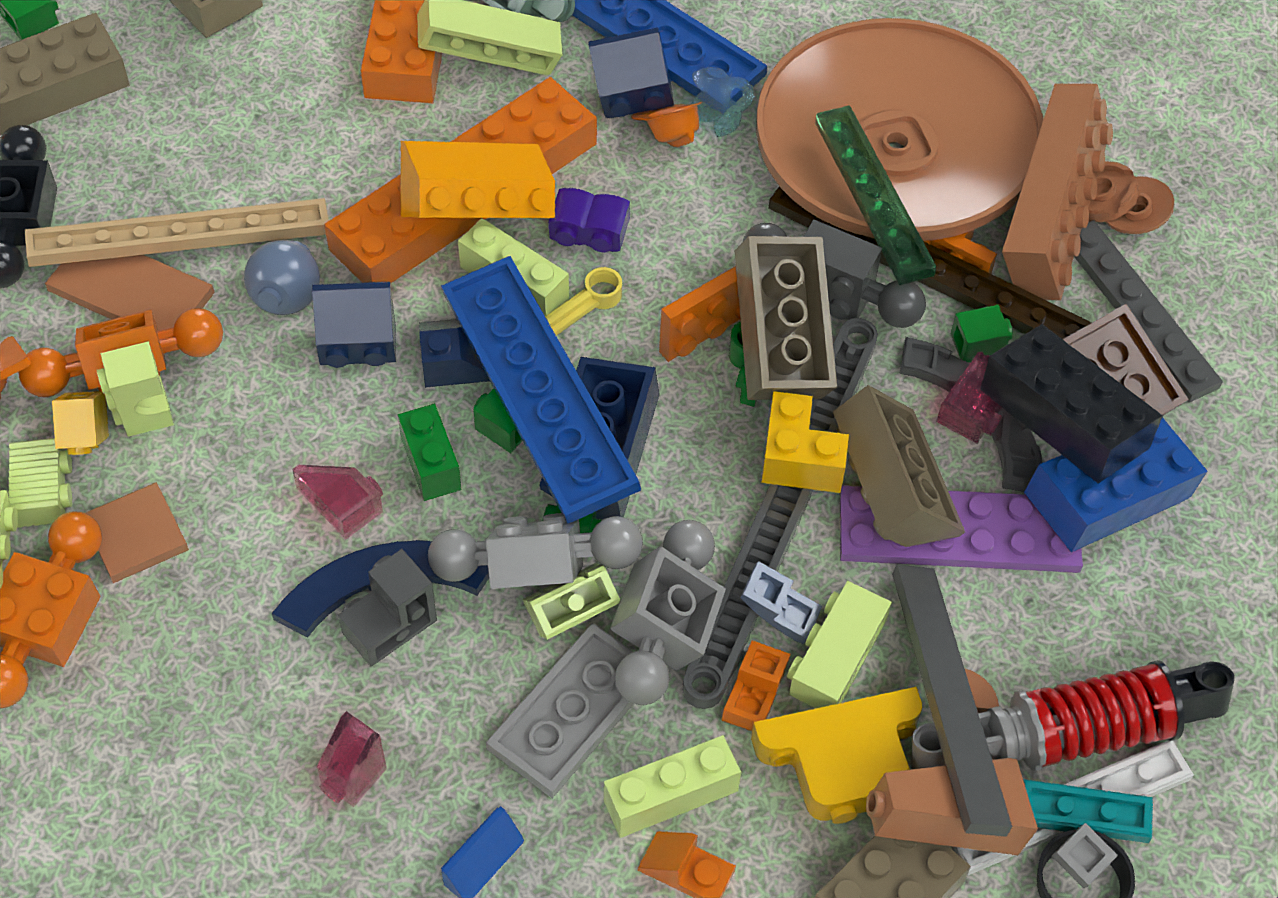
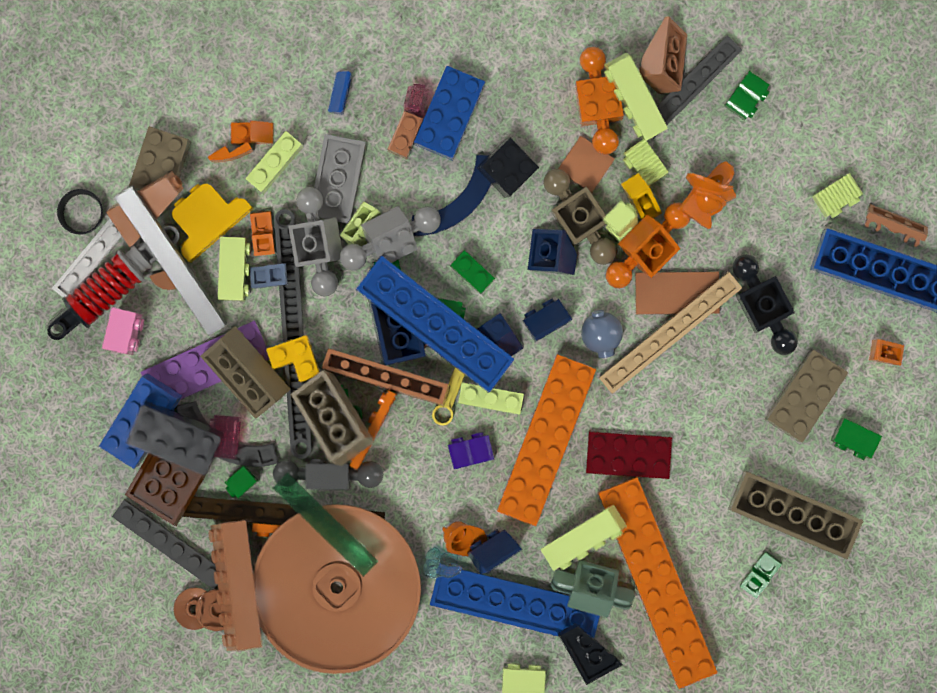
camera: 160 degrees right, 30 degrees up
clear pink slope [292,465,383,540] -> none
dark grey brick [338,549,437,667] -> none
light orange slope [401,141,555,218] -> none
teal tile [1023,779,1153,843] -> none
light grey plate [1052,823,1118,889] -> none
none -> bright pink brick [102,307,144,355]
none -> orange slope [208,142,253,163]
none -> nougat brick [322,348,450,407]
none -> nougat brick [387,111,423,160]
none -> blue brick [414,66,485,161]
none -> black brick [477,137,539,198]
none -> dark blue slope [527,229,577,275]
none -> dark tan brick [543,169,617,265]
none -> dark red plate [586,432,672,479]

